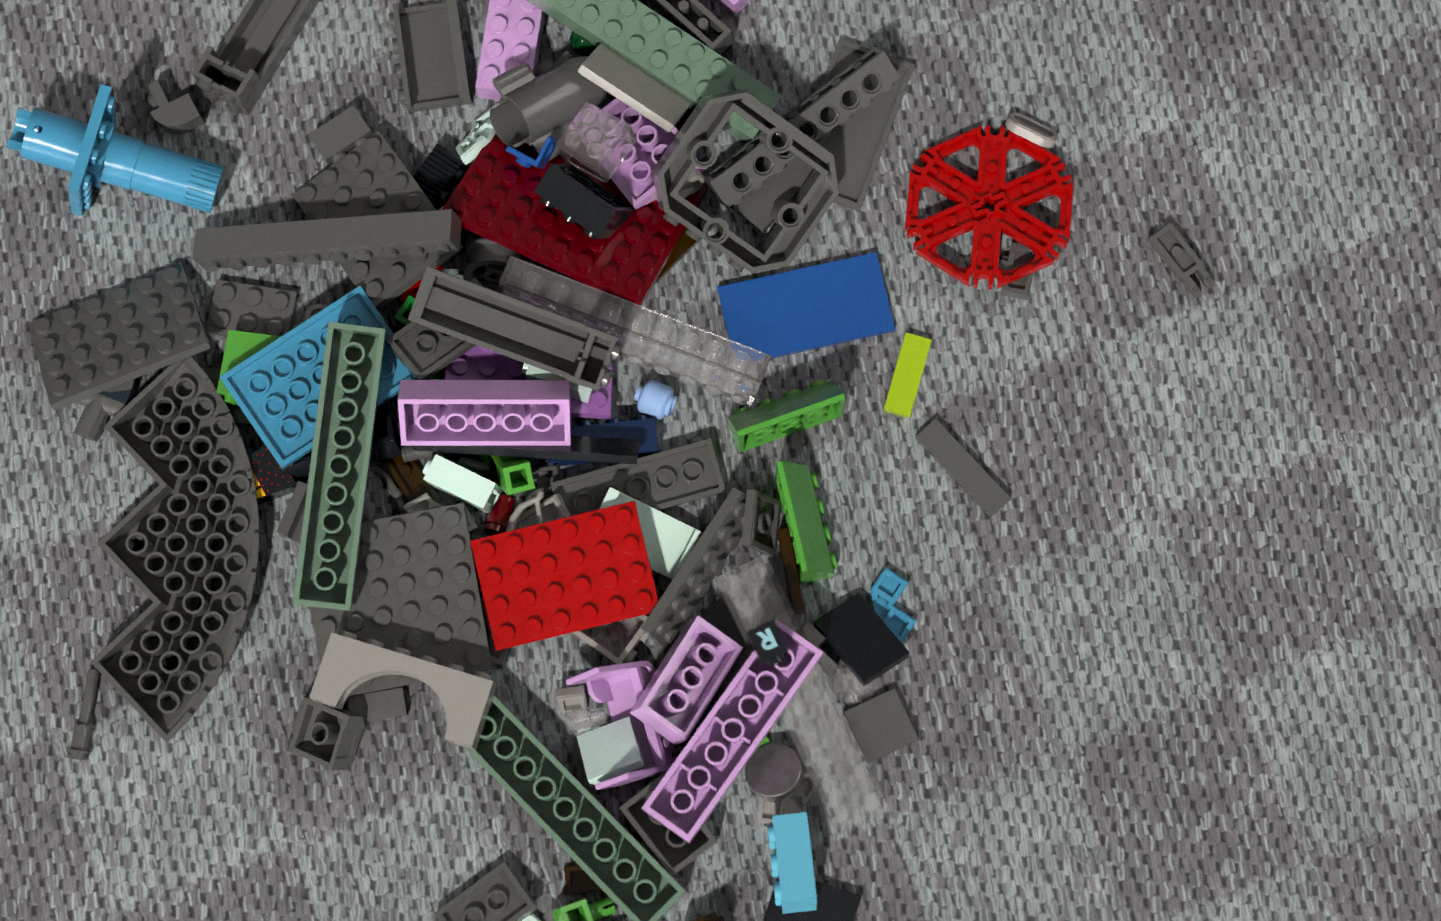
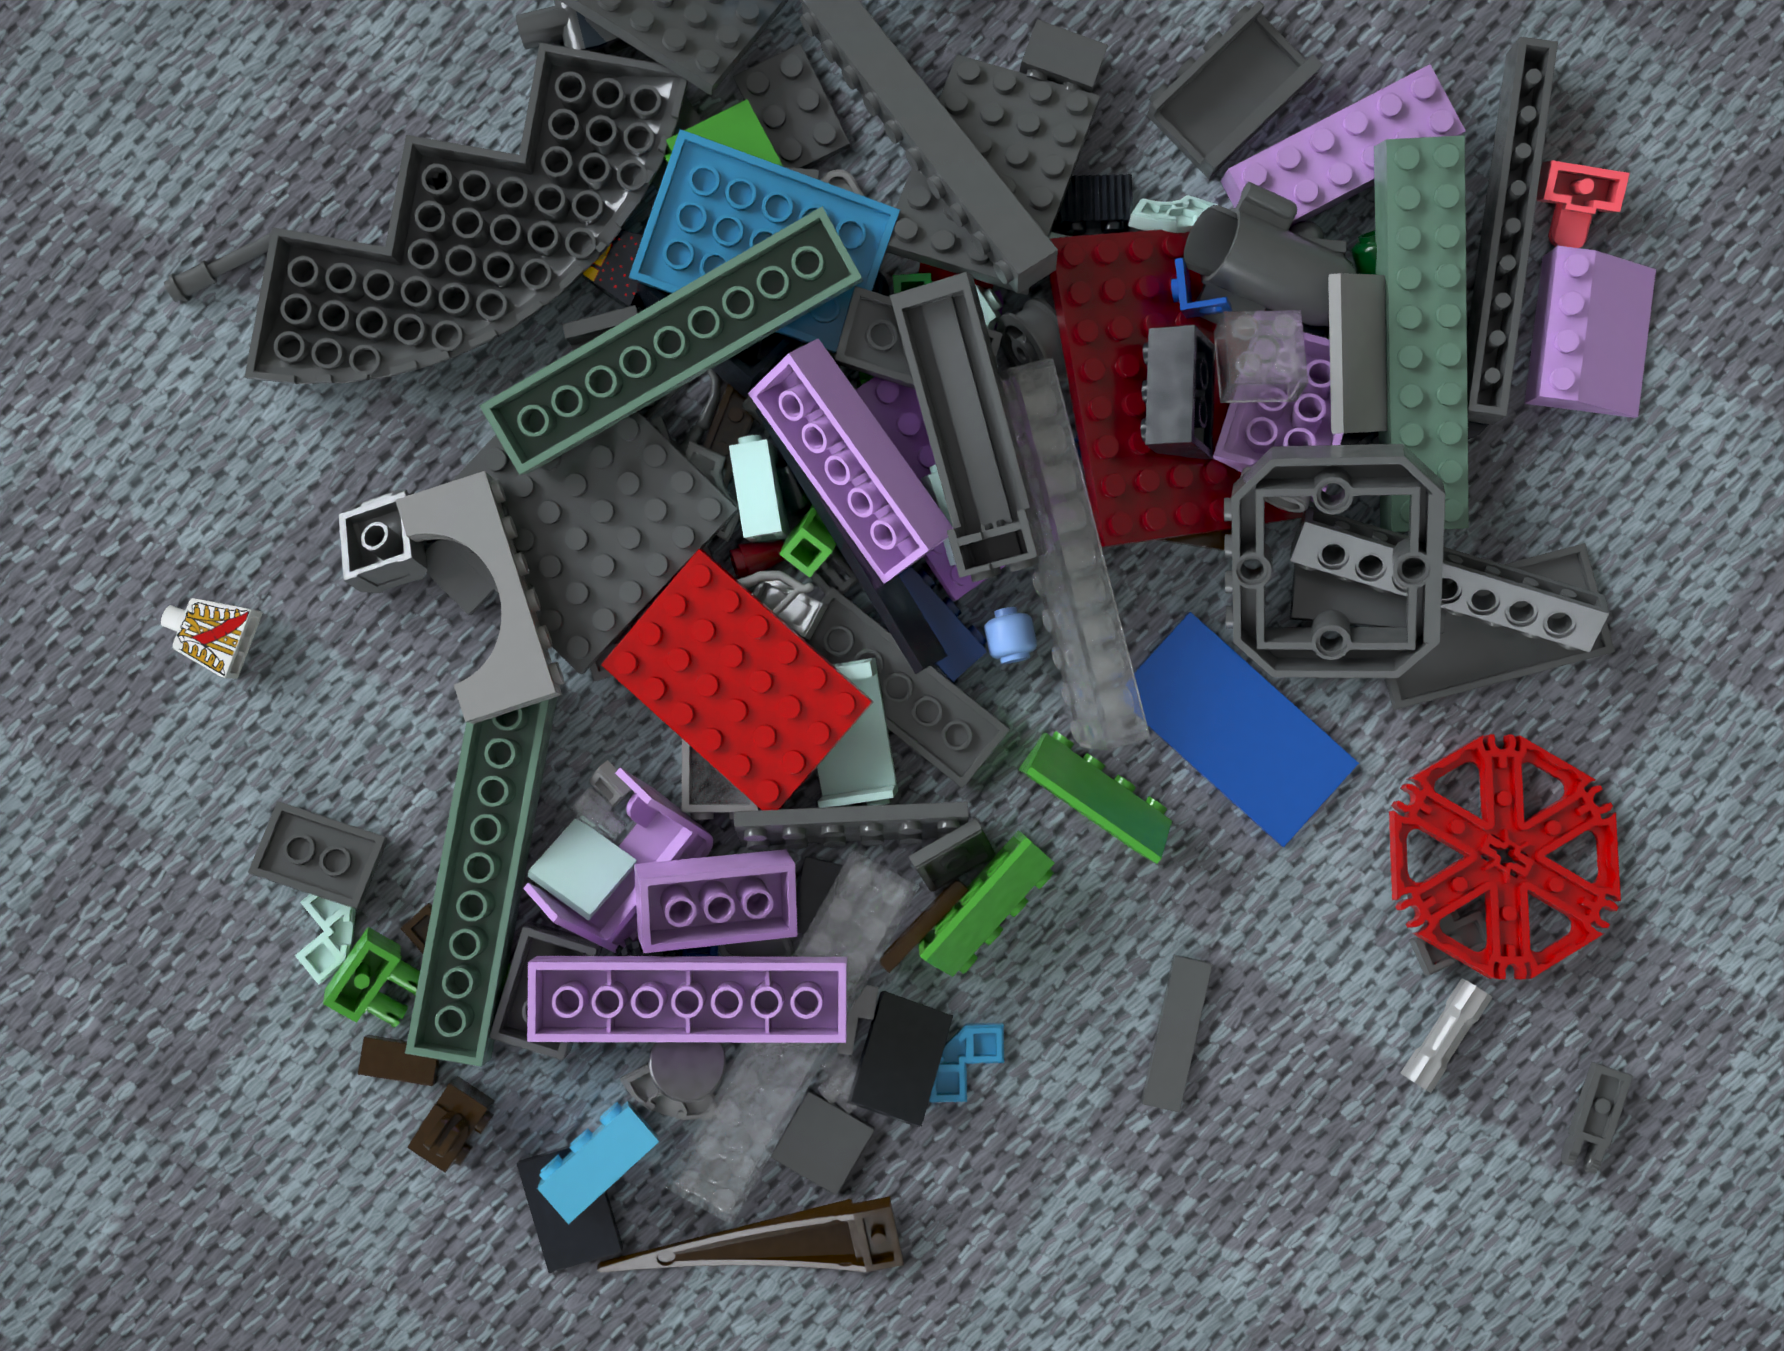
camera: 50 degrees right, 10 degrees up
black brick [747,619,788,668] -> none
lime tile [883,332,932,419] -> none
light grey tile [1005,113,1058,148] -> none
none -> torso [161,598,263,679]
none -> dark brown plate [597,1196,904,1273]
none -> light grey axle [1401,978,1493,1093]

